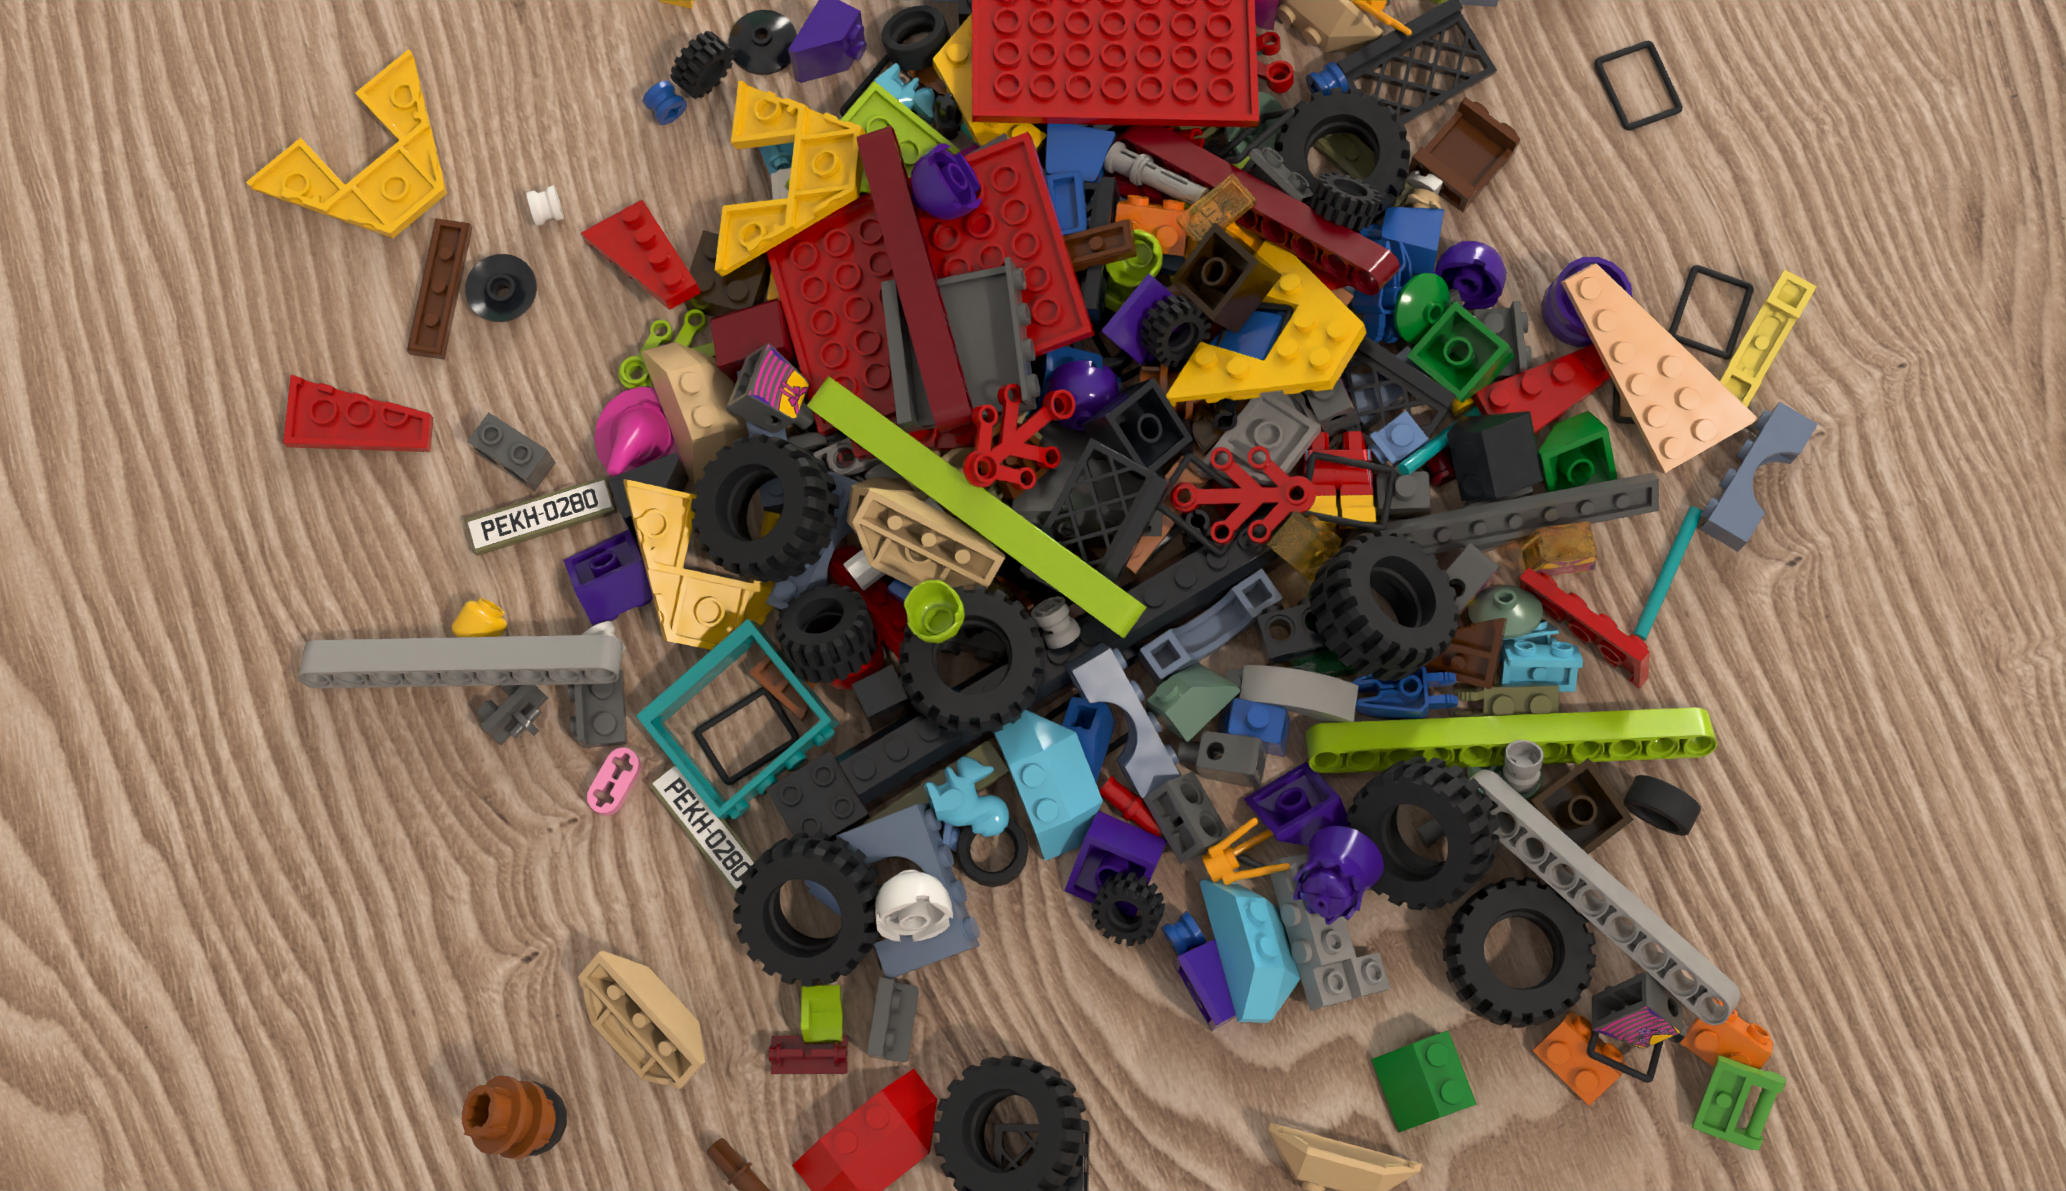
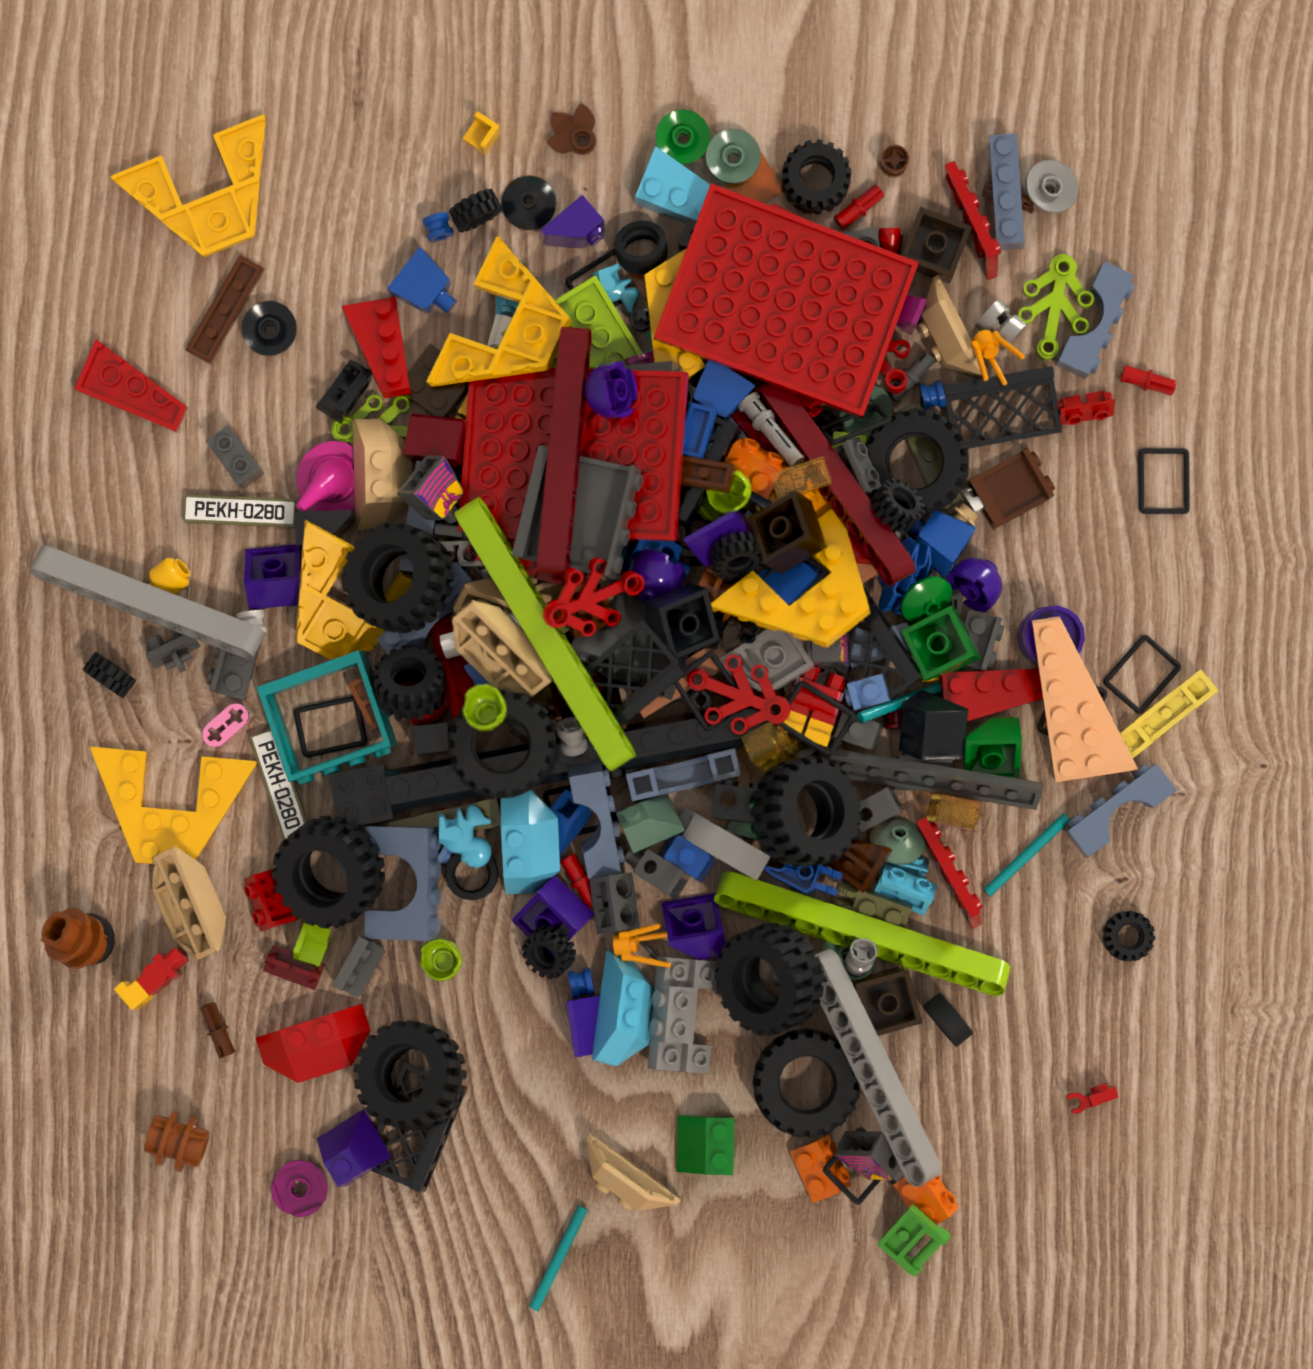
camera: 15 degrees right, 10 degrees up
white wheel [526,185,564,226] -> none
white cylinder [875,870,953,942] -> none
dark purple hat [1293,826,1384,925] -> none
none -> black tyre [82,651,136,698]
none -> yellow wing [90,747,258,864]
none -> red hips [114,947,190,1010]
none -> red bracket [244,869,299,932]
none -> black hinge [316,360,373,424]
none -> blue torso [387,247,457,314]
none -> lime hair [420,938,462,981]
none -> dark grey pin [886,350,936,403]
none -> red hinge [1057,390,1115,425]
none -> red plate [1066,1083,1119,1114]
none -> black tyre [1102,911,1155,961]

